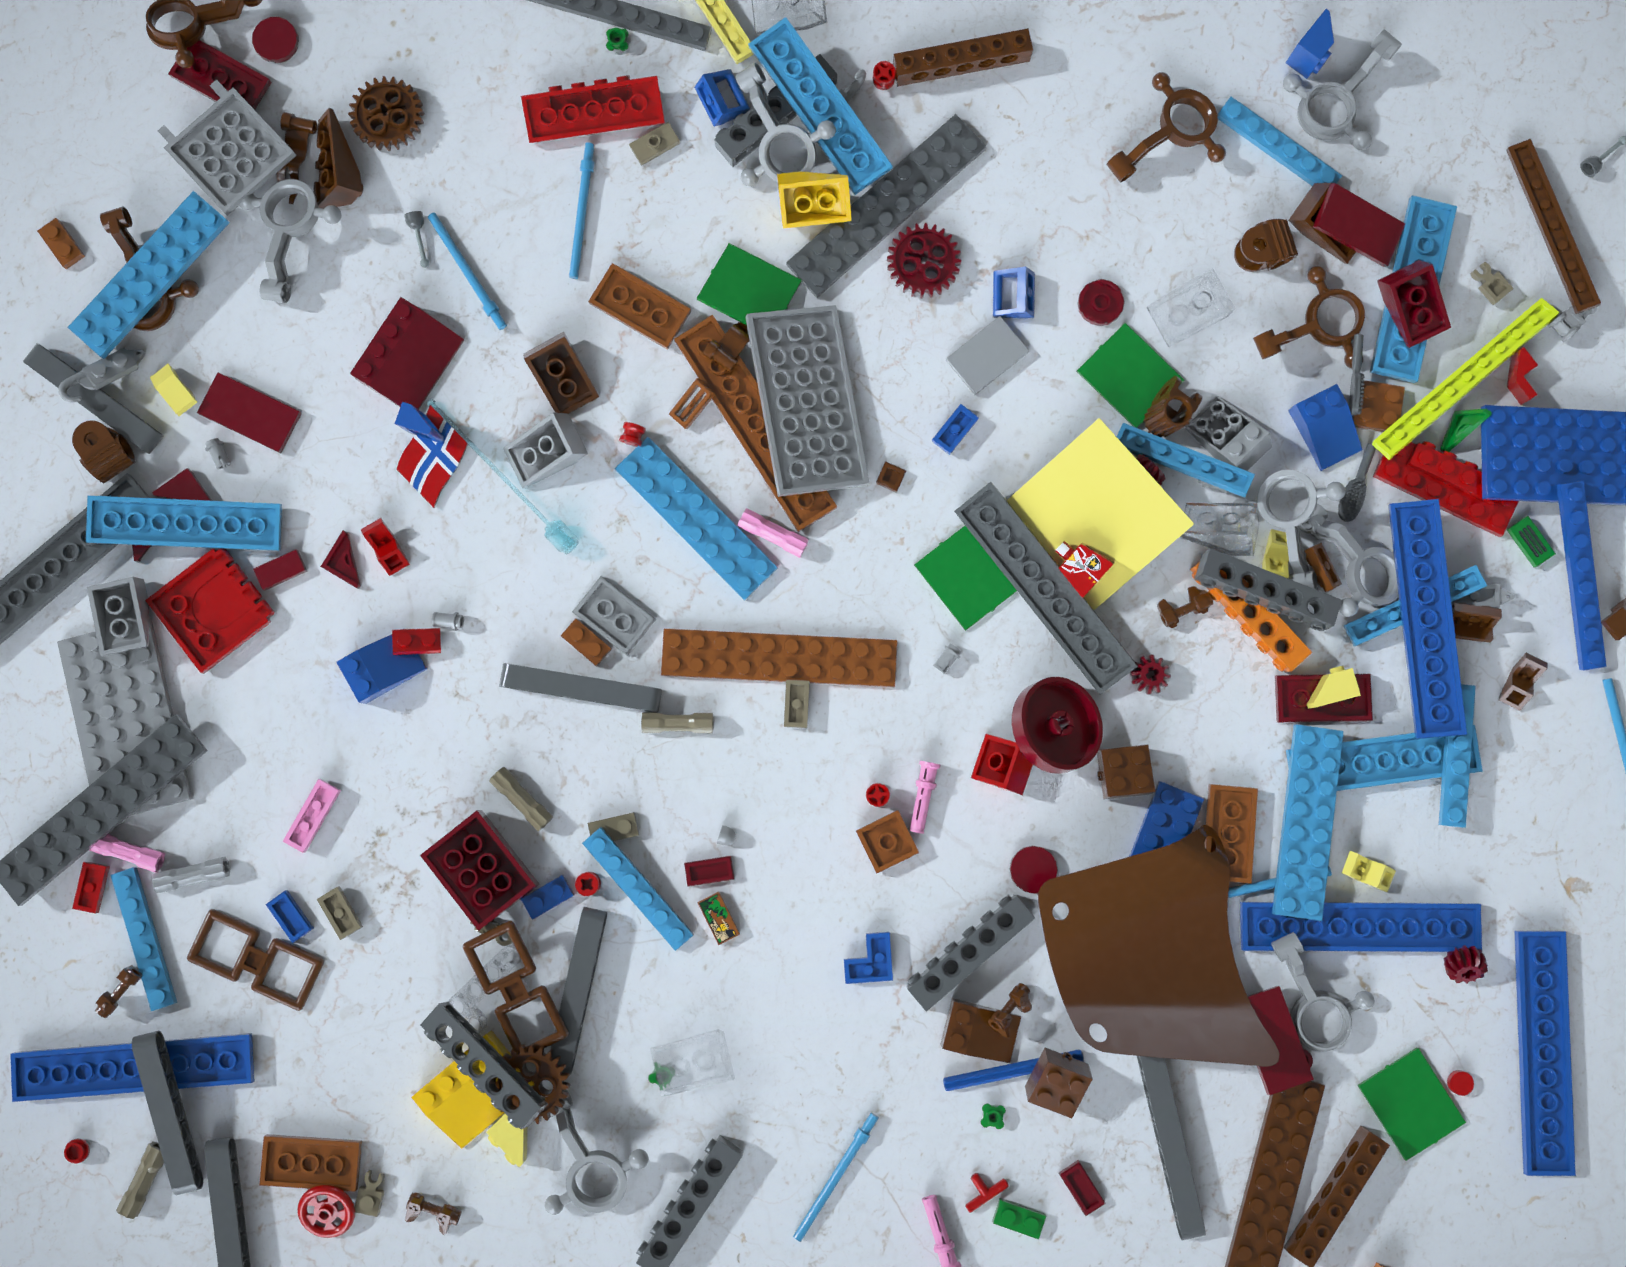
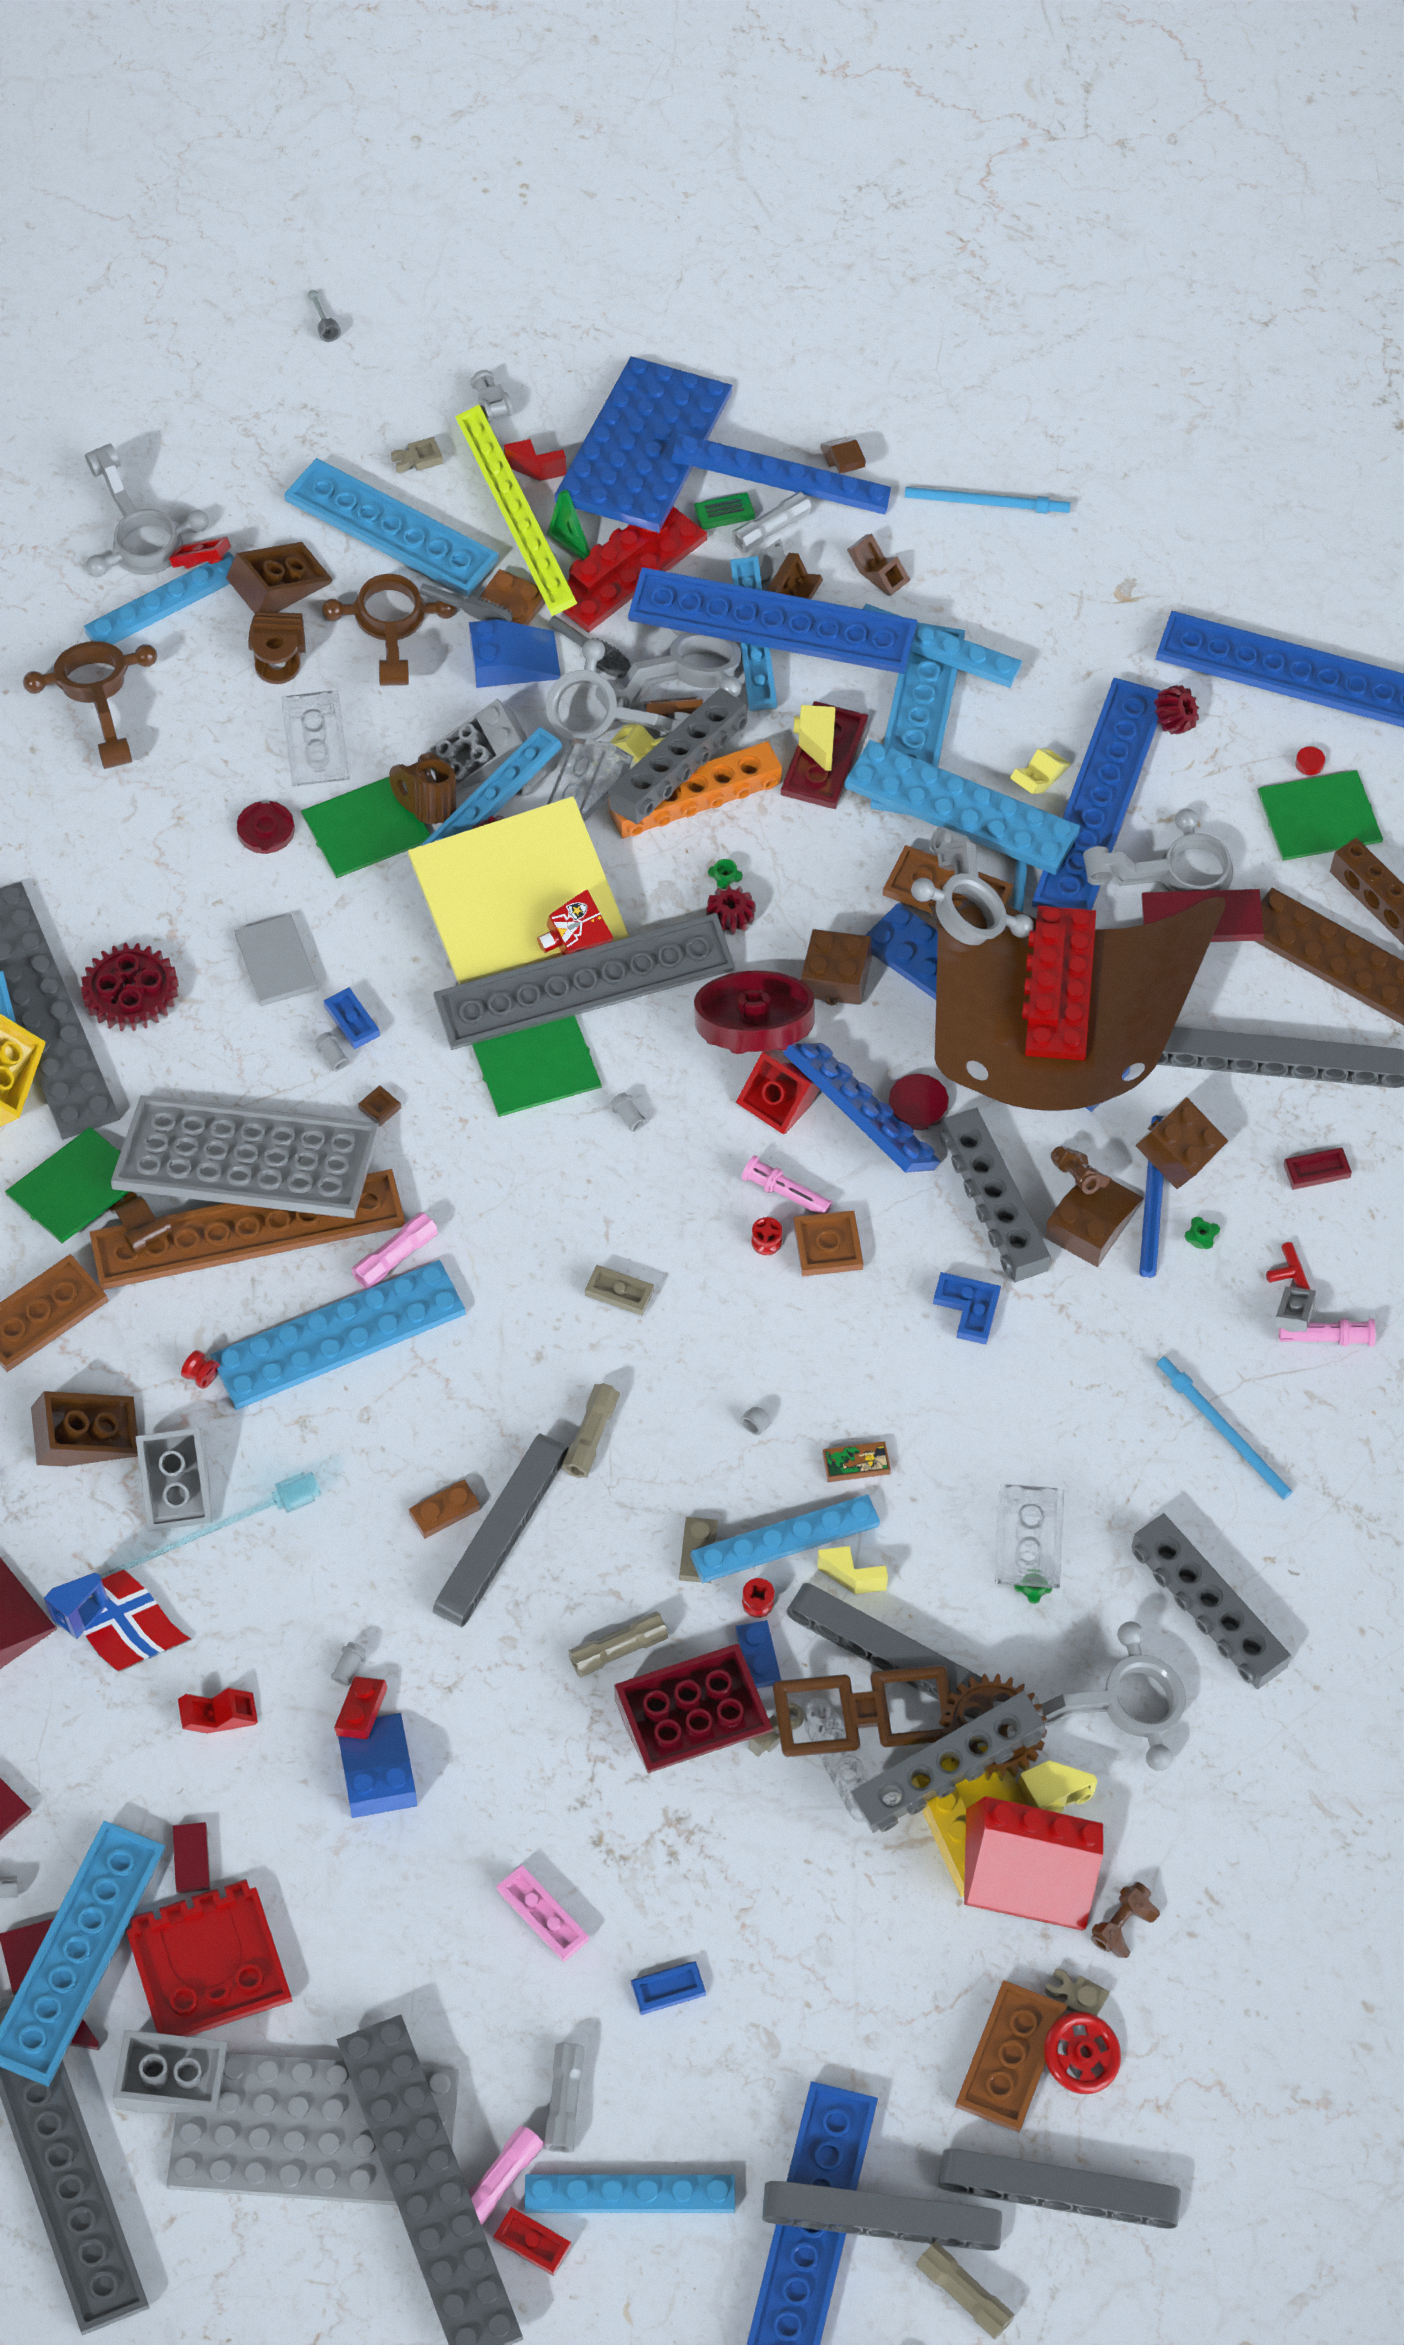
camera: 75 degrees left, 25 degrees down
reddish brown piece [95,965,142,1018] -> none
reddish brown bar [187,909,324,1011] -> none
dark tan plate [317,886,363,940] -> none
dark red tile [320,530,361,589] -> none
light grey tile [572,576,656,656] -> none
dark orange plate [661,629,897,687] -> none
dark orange tile [669,378,716,429] -> none
dark red tile [684,856,735,887] -> none
green plate [992,1198,1046,1240] -> none
tile [993,266,1035,319] -> none
reddish brown piece [1157,586,1213,628] -> none
blue slope [1286,9,1334,79] -> none
dark red tile [1313,183,1405,267] -> none
dark red slope [1377,260,1451,348] -> none
reddish brown plate [1506,139,1601,314] -> none
none -> red plate [169,537,231,569]
none -> light grey pin [315,1032,349,1071]
none -> green plate [708,859,743,889]
none -> light grey axle [732,492,812,553]
none -> blue plate [783,1043,941,1173]
none -> light yellow slope [817,1546,888,1594]
none -> light grey piece [911,826,1034,945]
none -> slope [964,1796,1103,1931]
none -> red plate [1022,906,1097,1061]
none -> light grey plate [1275,1286,1316,1332]

